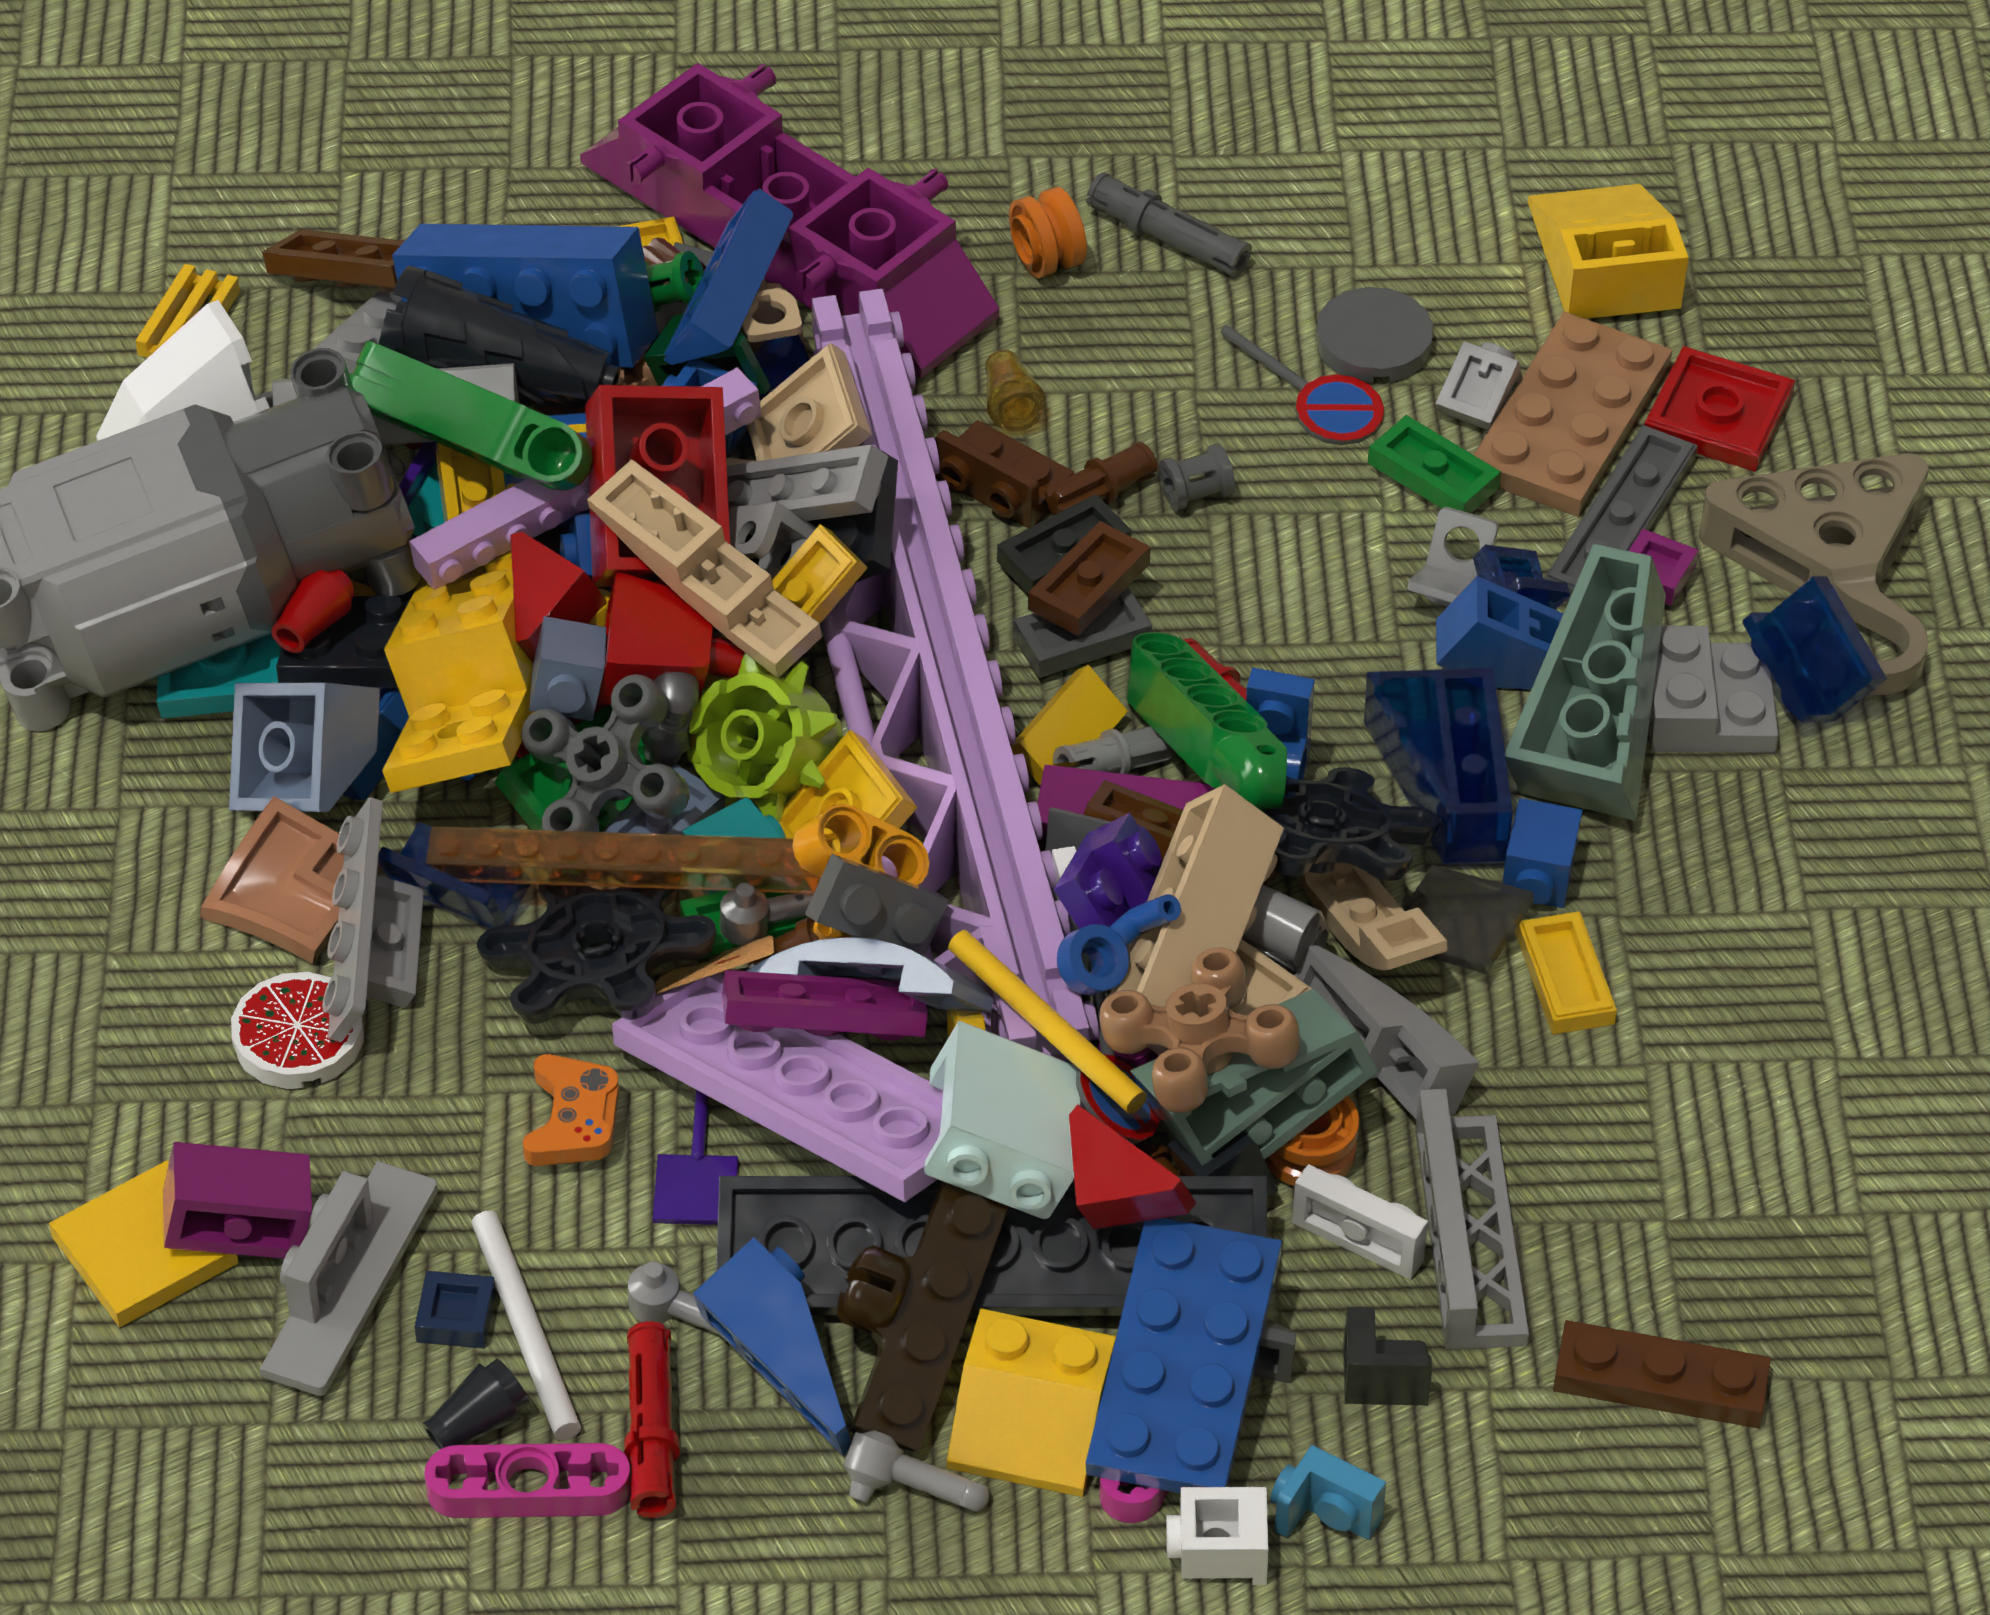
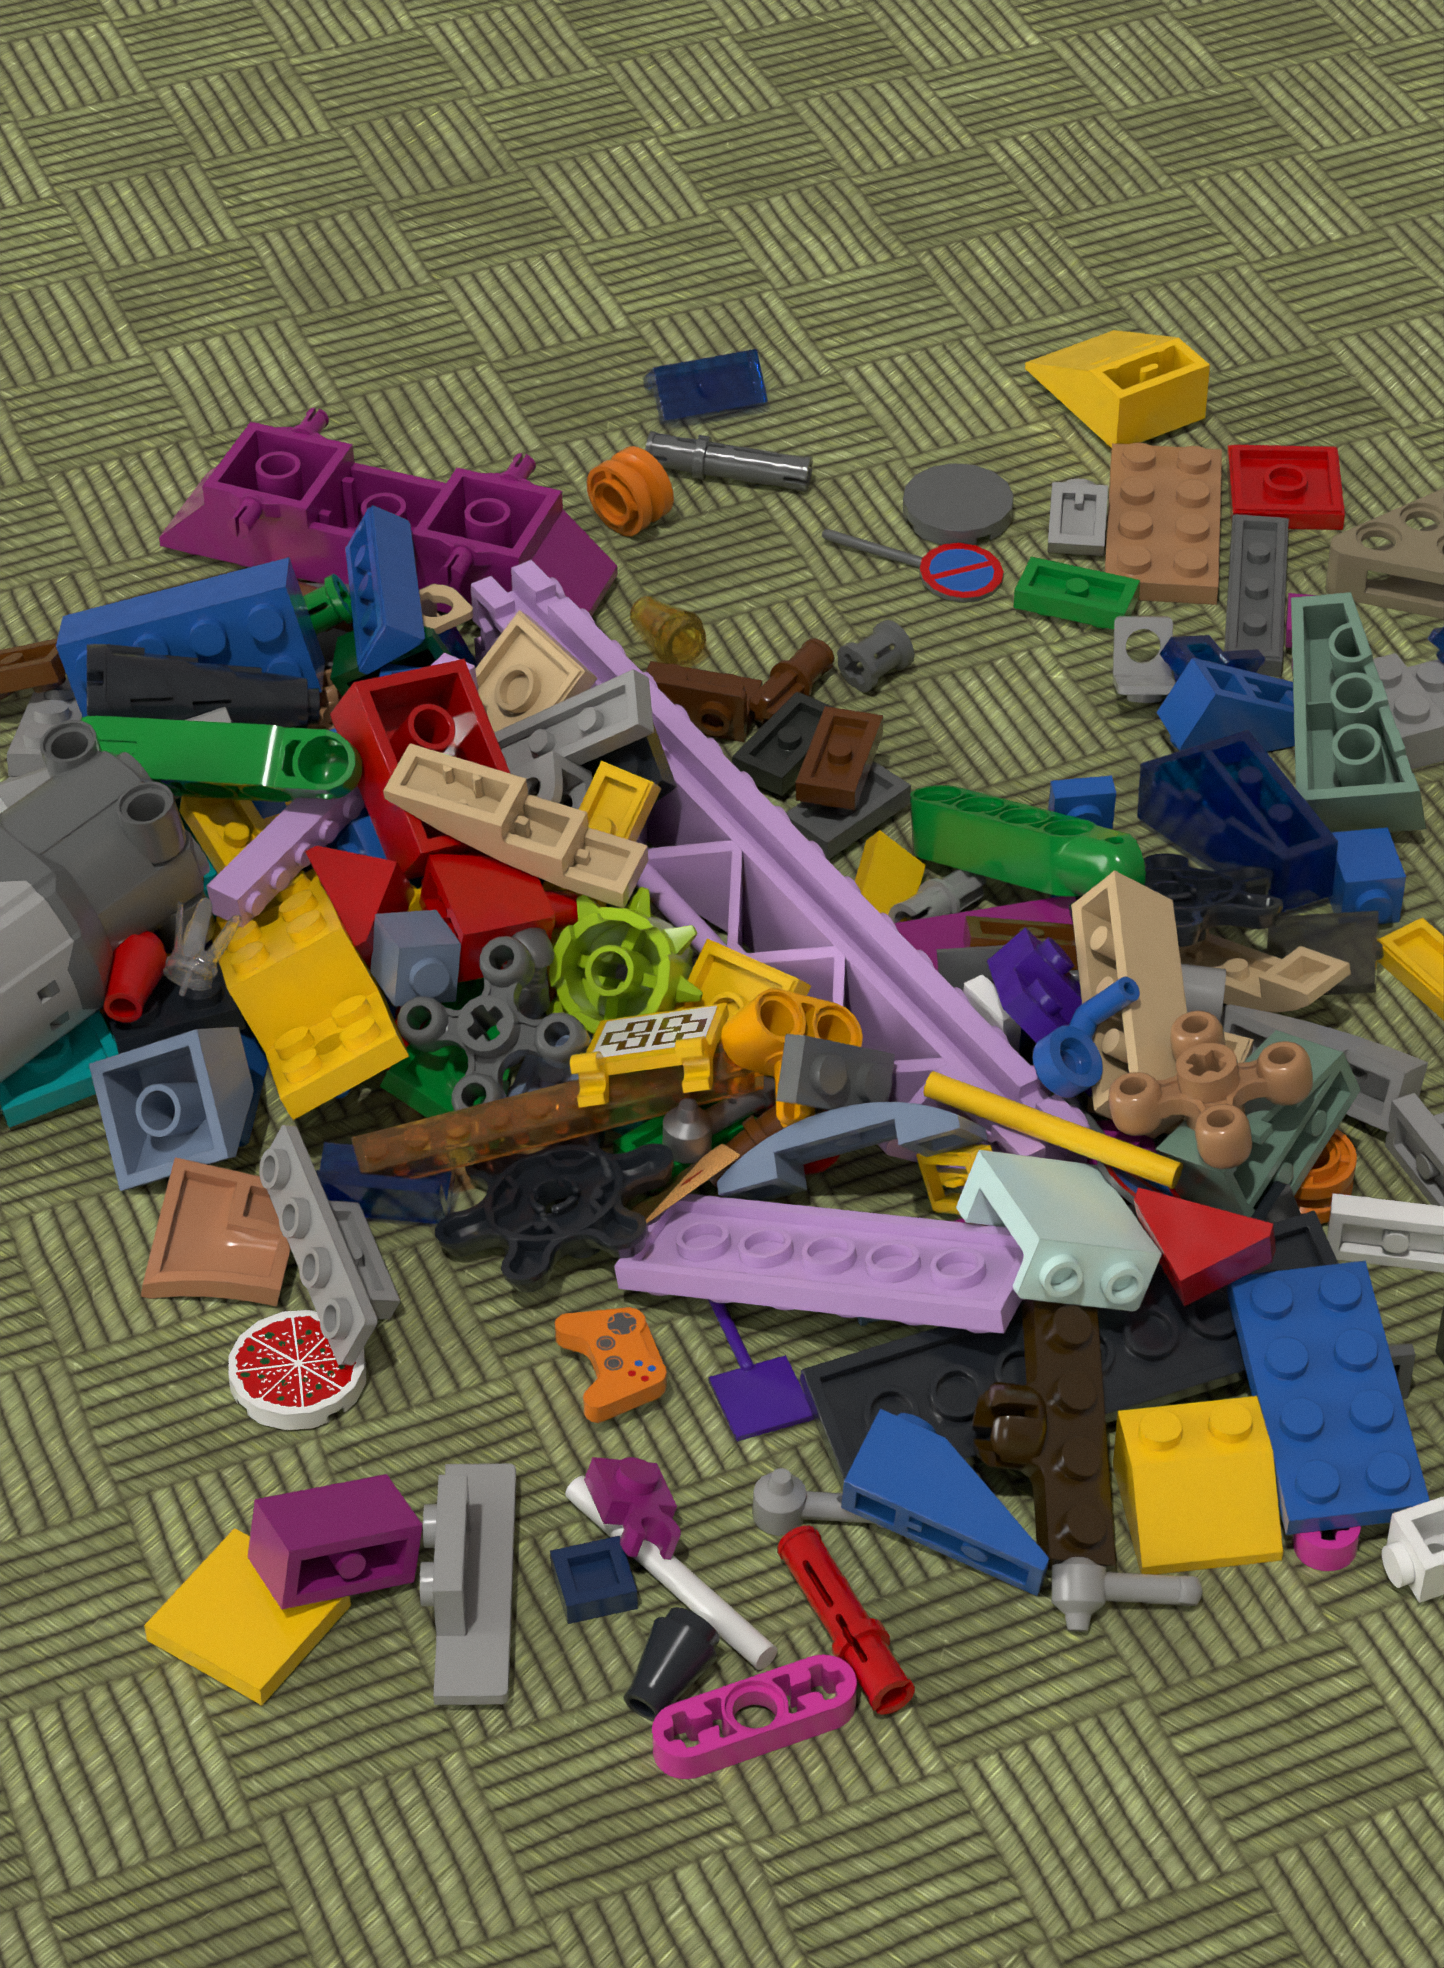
camera: 20 degrees left, 5 degrees down
magenta plate [722,970,928,1041] -> none
none -> clear piece [163,897,242,996]
none -> yellow flag [570,1003,729,1108]
none -> magenta plate [584,1457,681,1560]
none -> clear blue panel [643,349,768,424]

